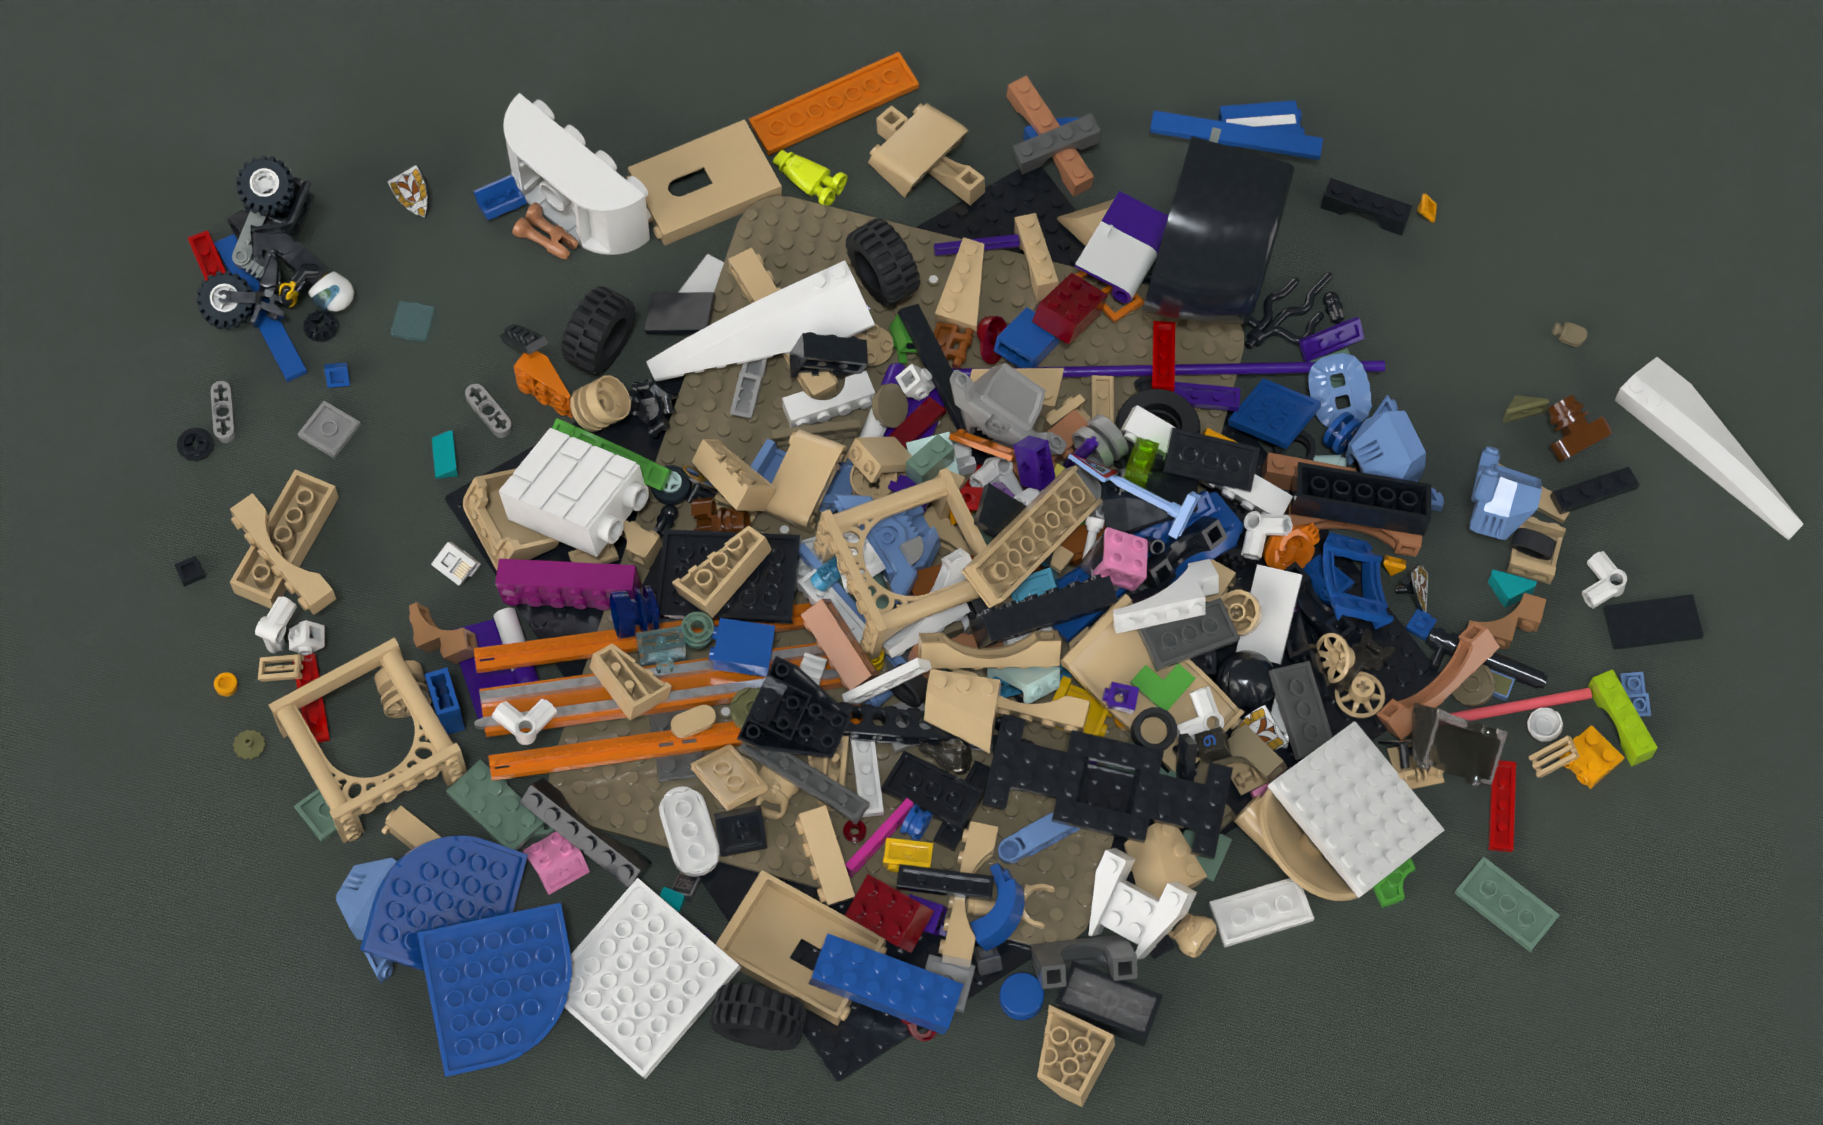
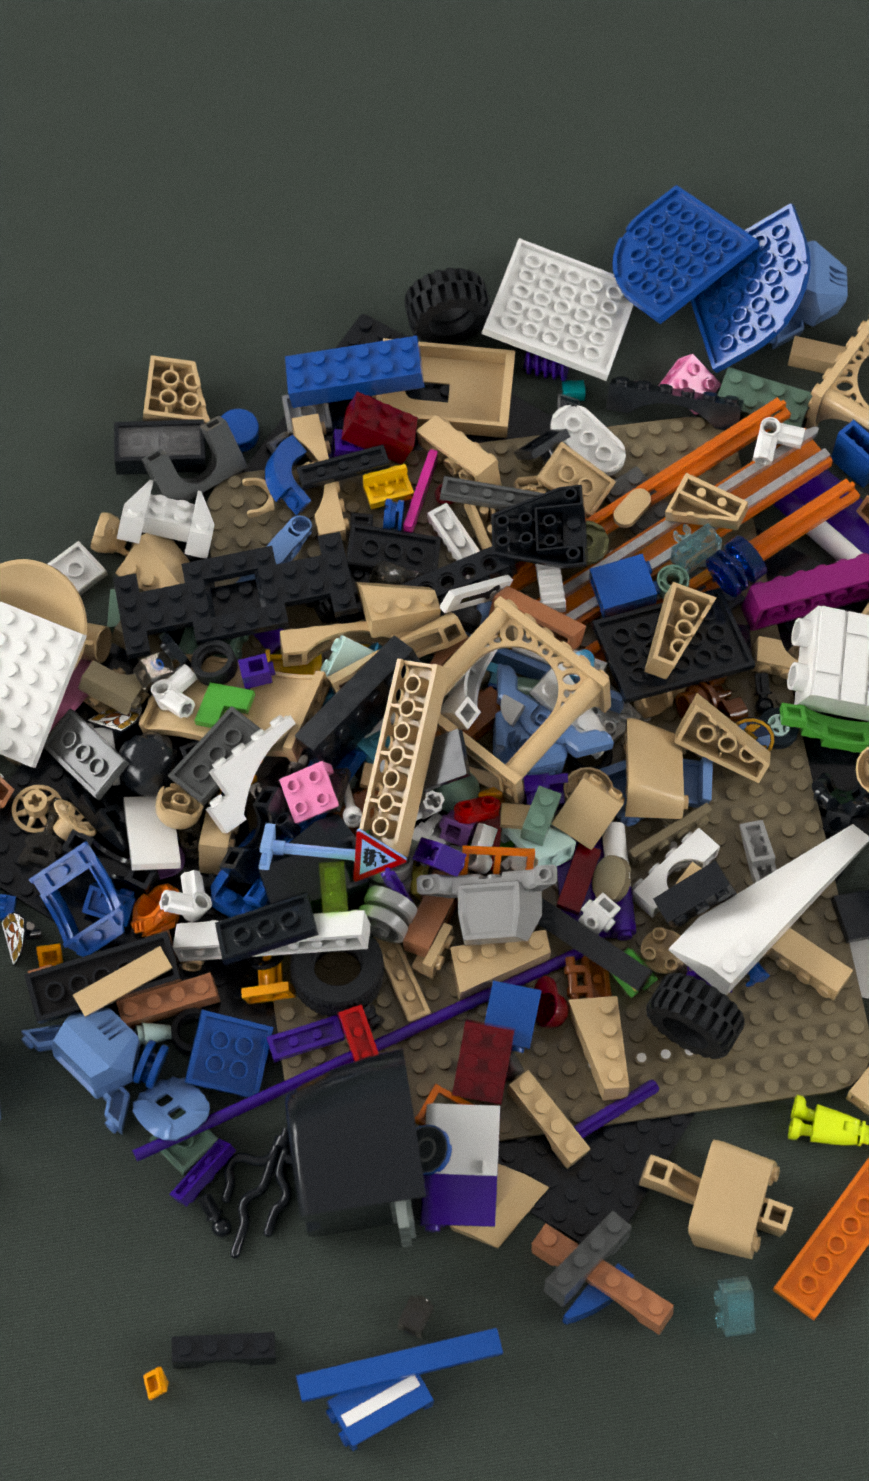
camera: 155 degrees right, 0 degrees up
none -> tan tile [73,946,172,1017]
none -> black tile [416,1124,452,1176]
none -> clear light blue brick [714,1276,756,1337]

